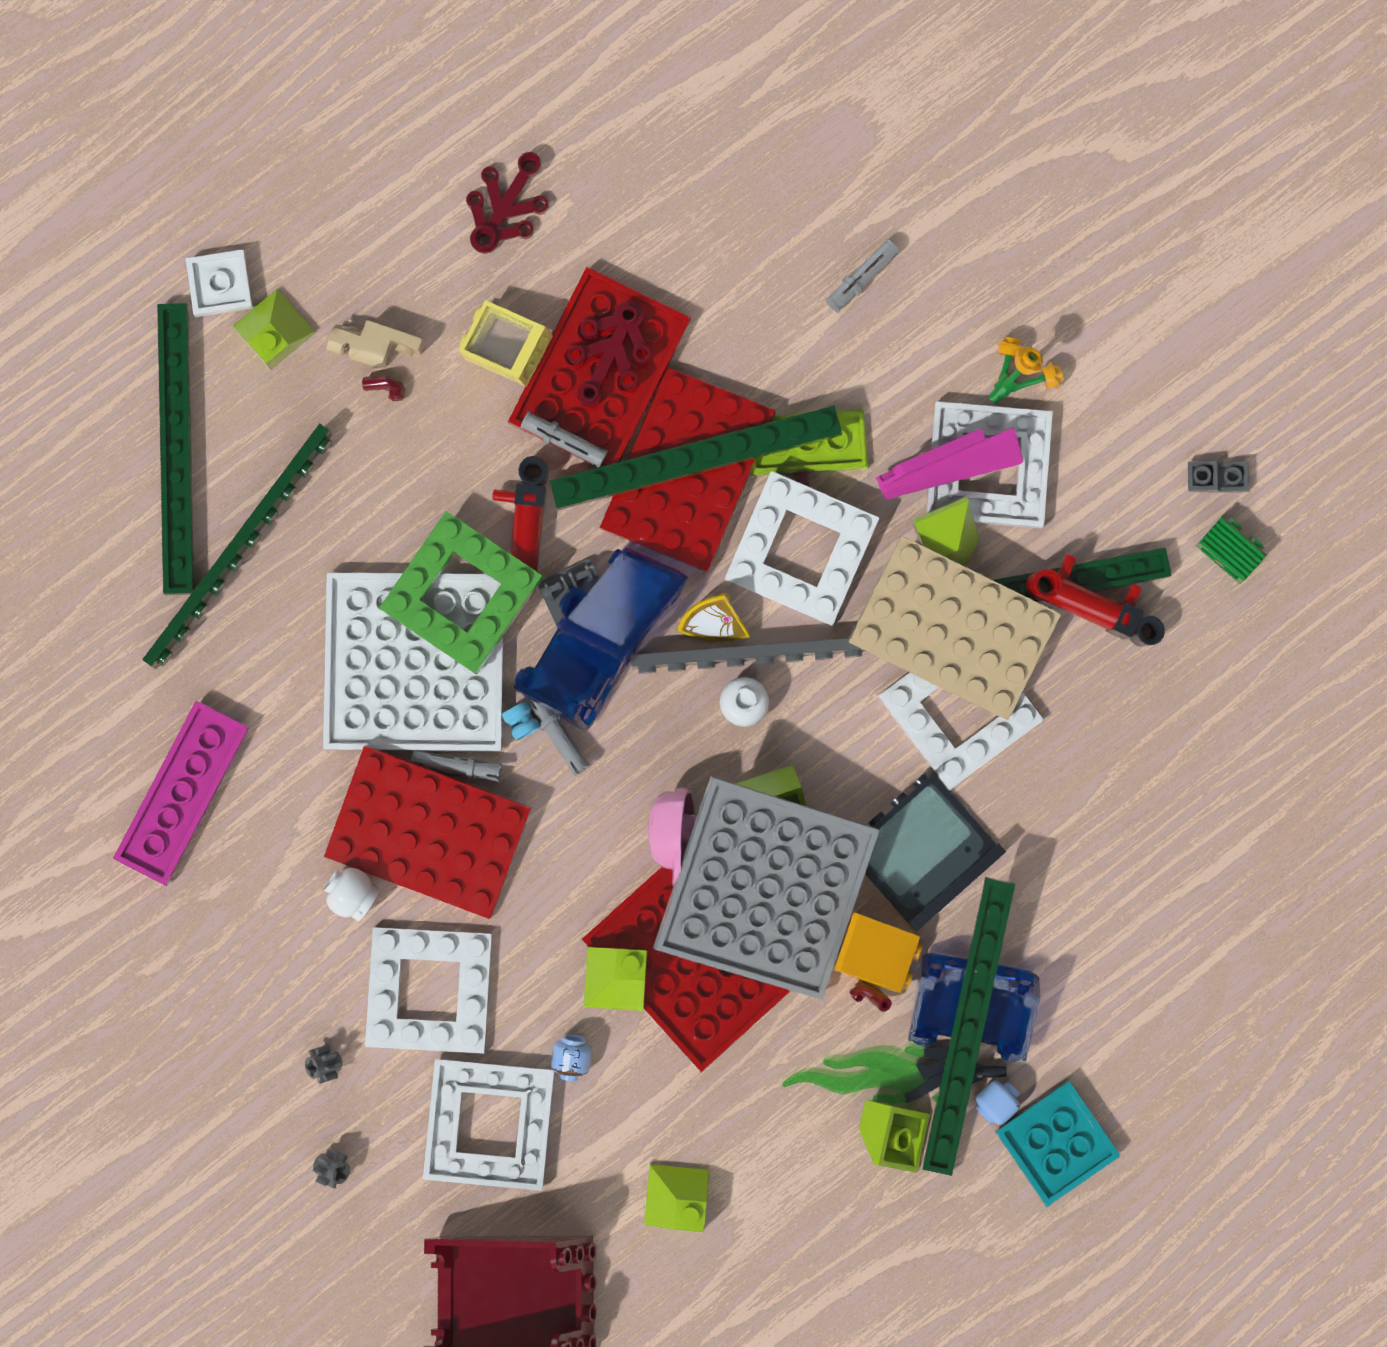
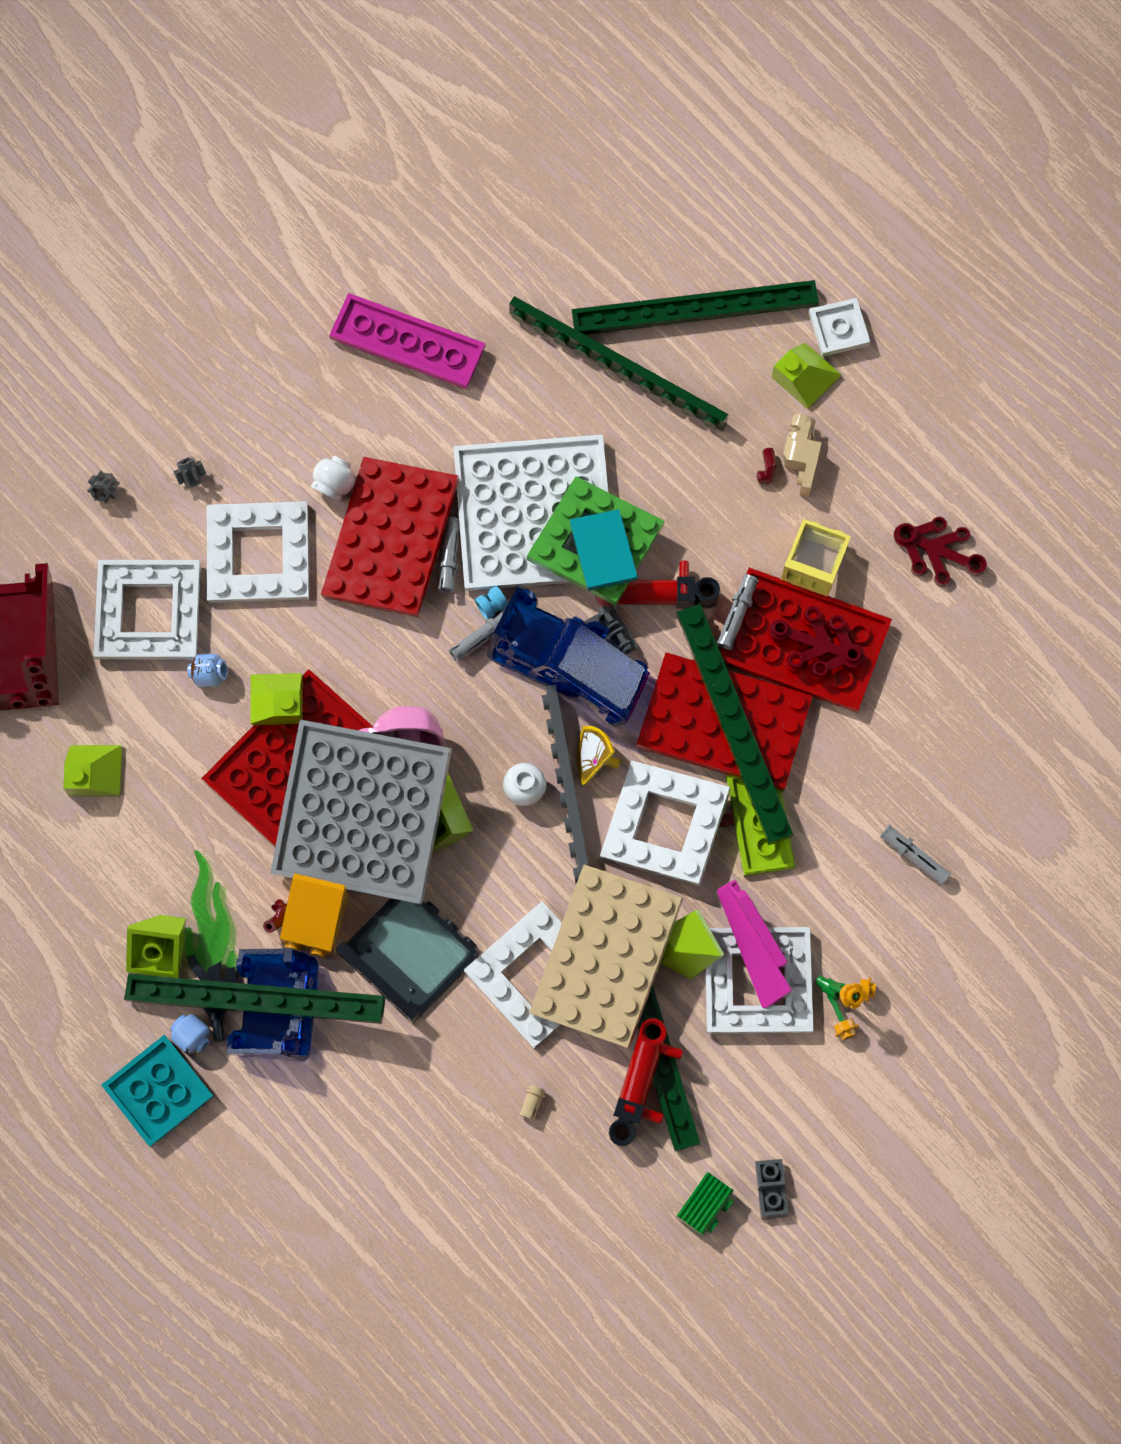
camera: 85 degrees right, 10 degrees down
none -> tan pin [519,1085,546,1121]
none -> teal tile [570,509,638,591]

